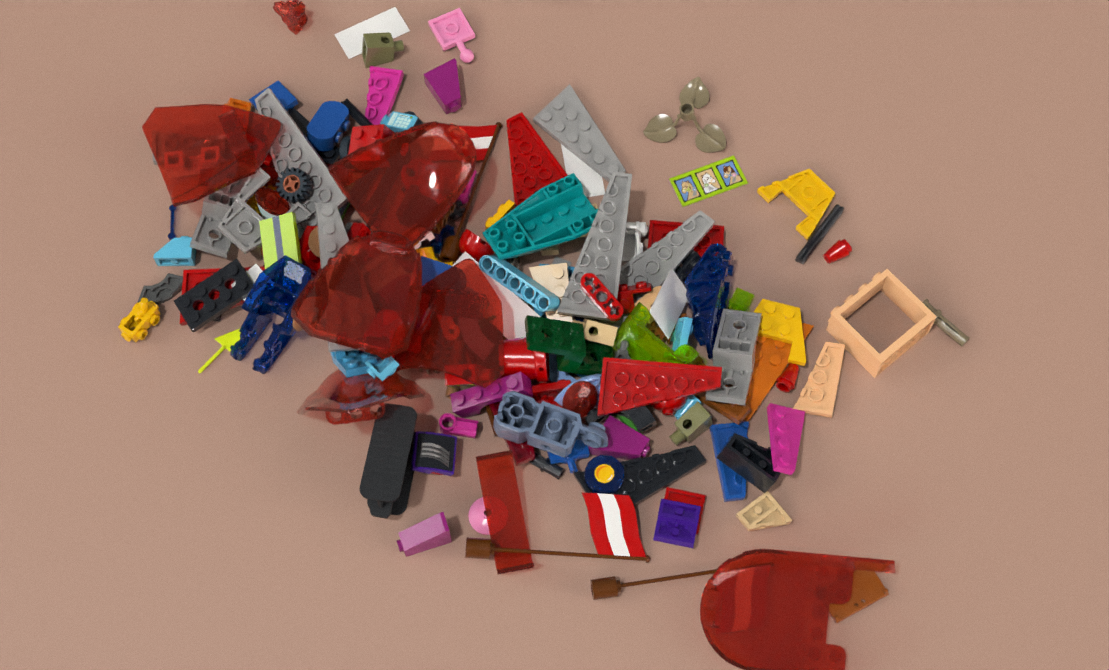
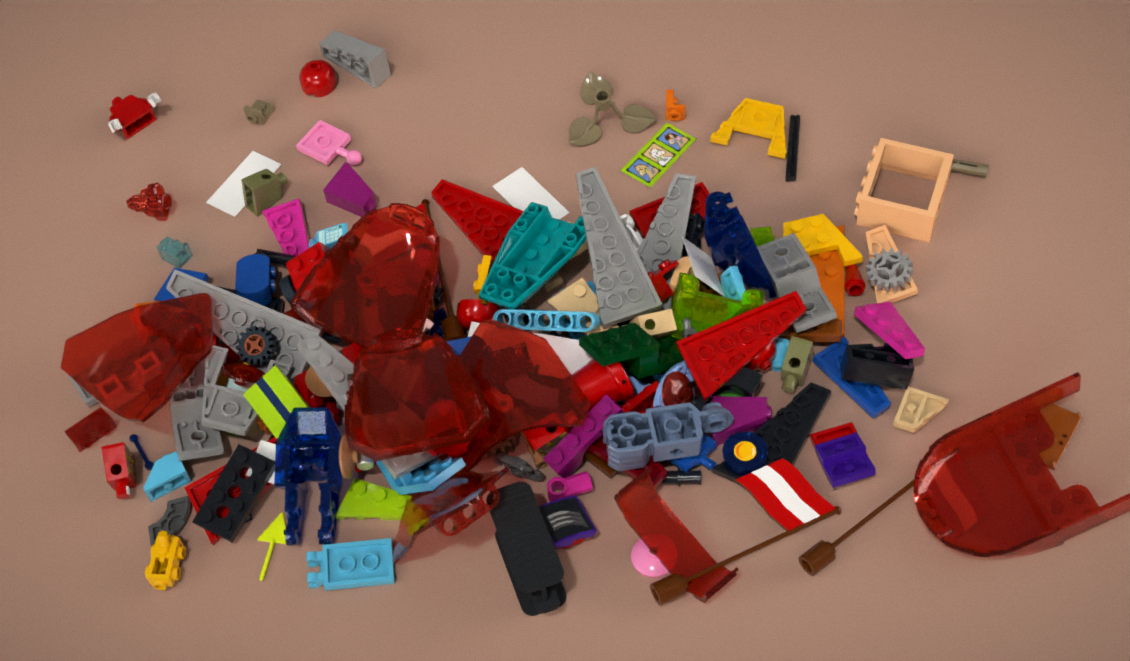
camera: 25 degrees left, 10 degrees down
medium azure bracket [365,354,399,381] -> none
slope [396,512,452,557] -> none
light grey wing [533,84,626,182] -> none
red beam [580,273,624,321] -> none
red cone [823,239,852,264] -> none
none -> clear red bracket [64,407,117,452]
none -> red torso [101,442,137,499]
none -> clear light blue brick [156,236,193,269]
none -> medium azure tile [306,538,395,591]
none -> lime wing [335,478,417,520]
none -> dark grey piece [493,453,544,482]
none -> orange bracket [666,90,685,121]
none -> light grey gear [866,248,913,292]

